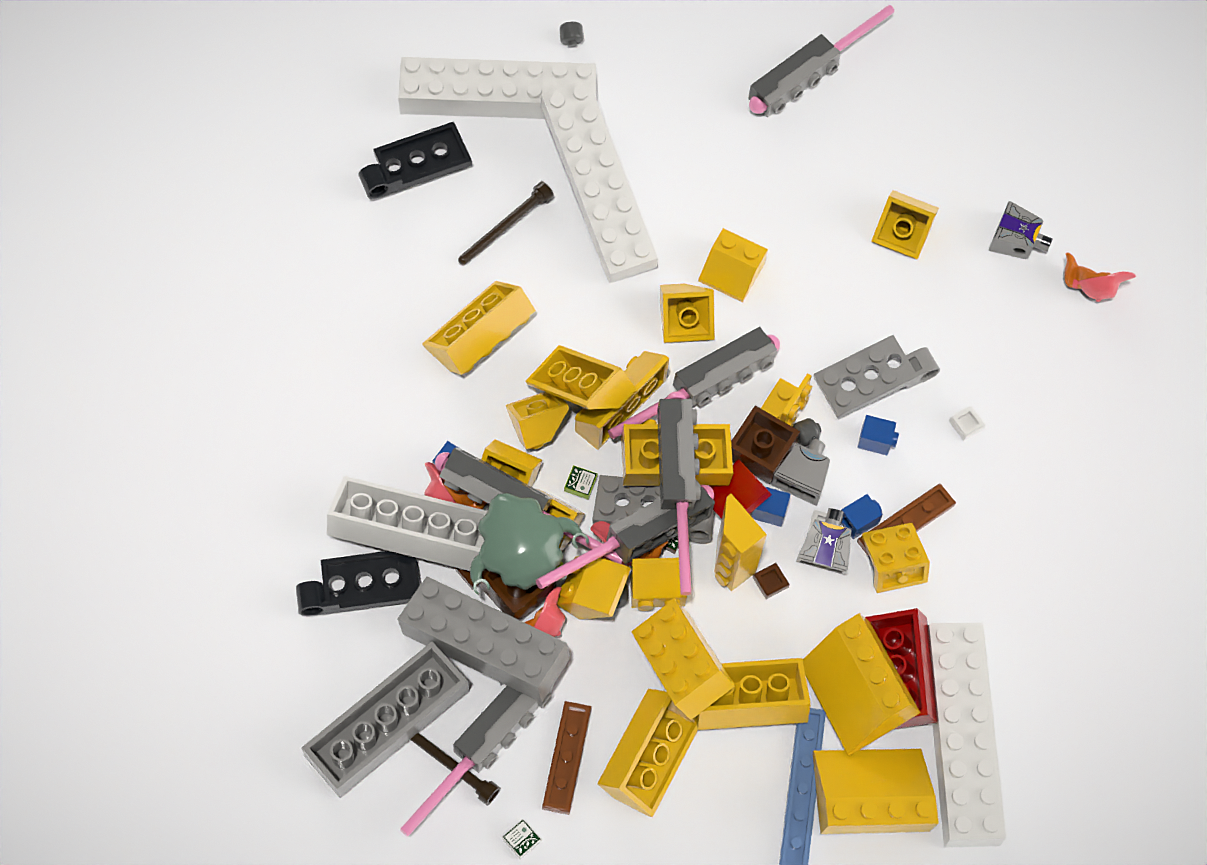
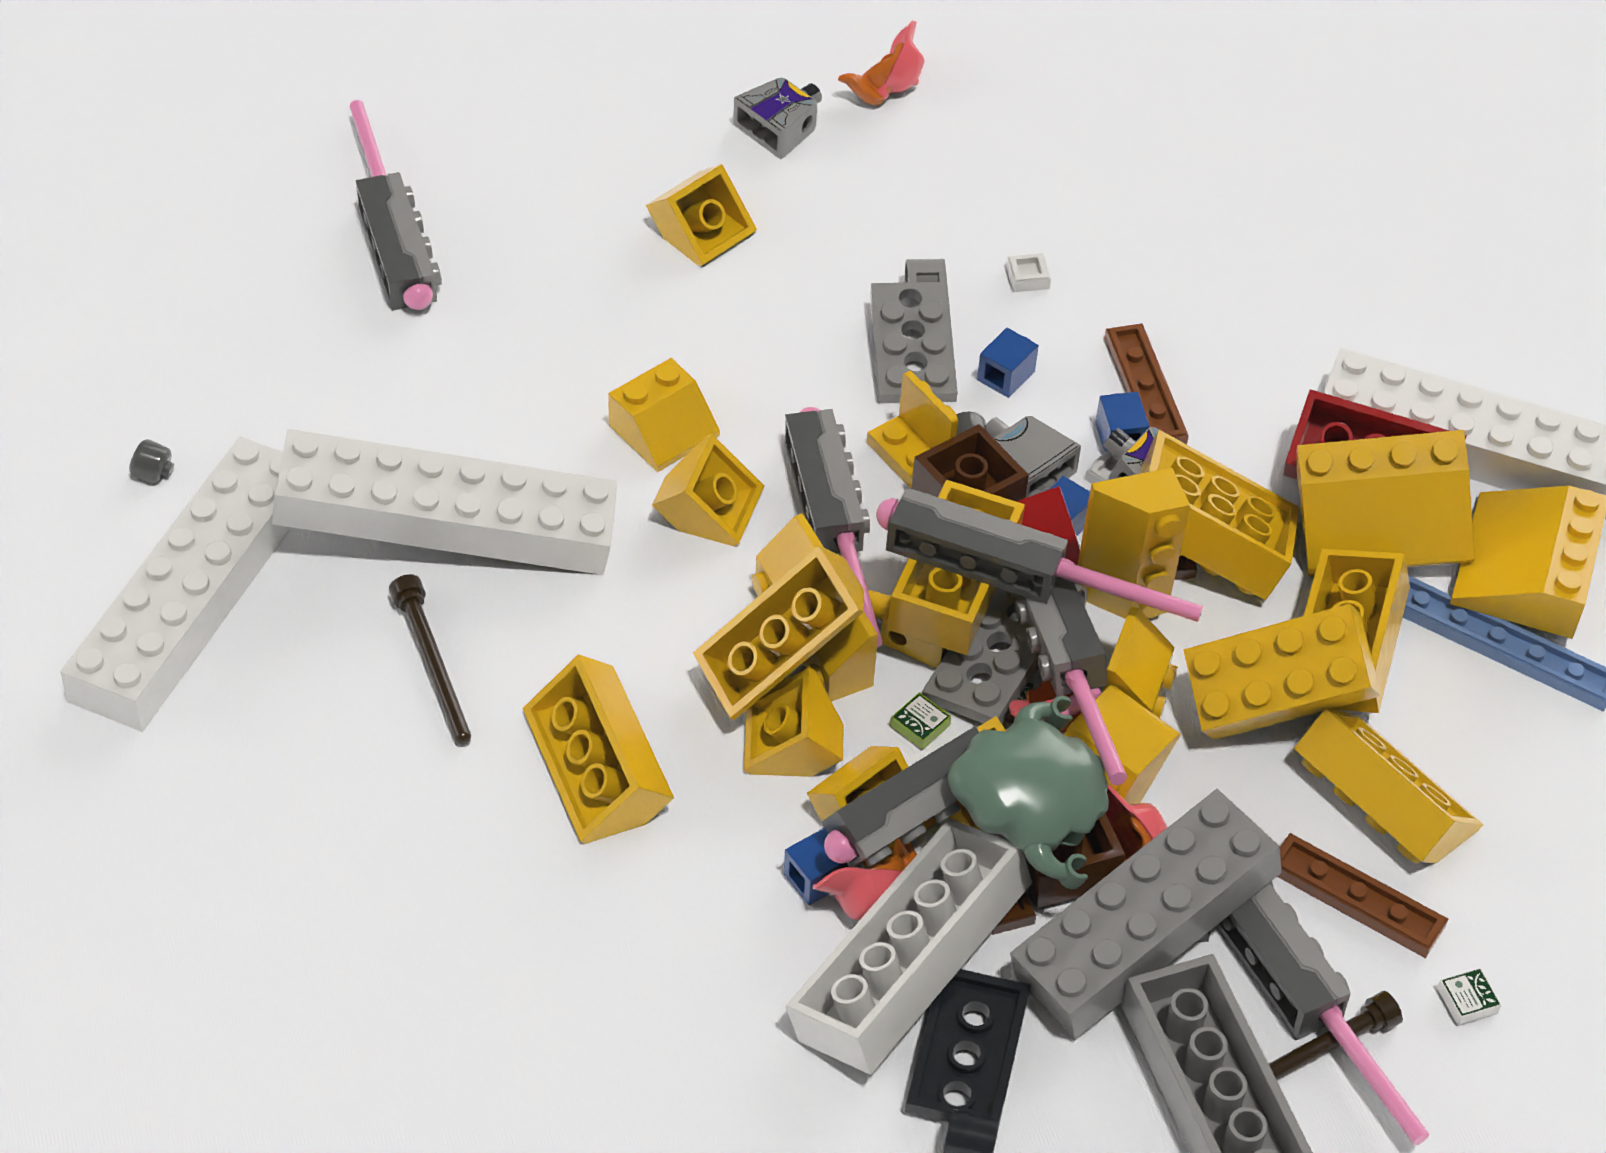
camera: 65 degrees left, 15 degrees down
black hinge [358,121,472,199] -> none
yellow bracket [862,523,930,593] -> none
none -> yellow slope [1139,430,1299,601]

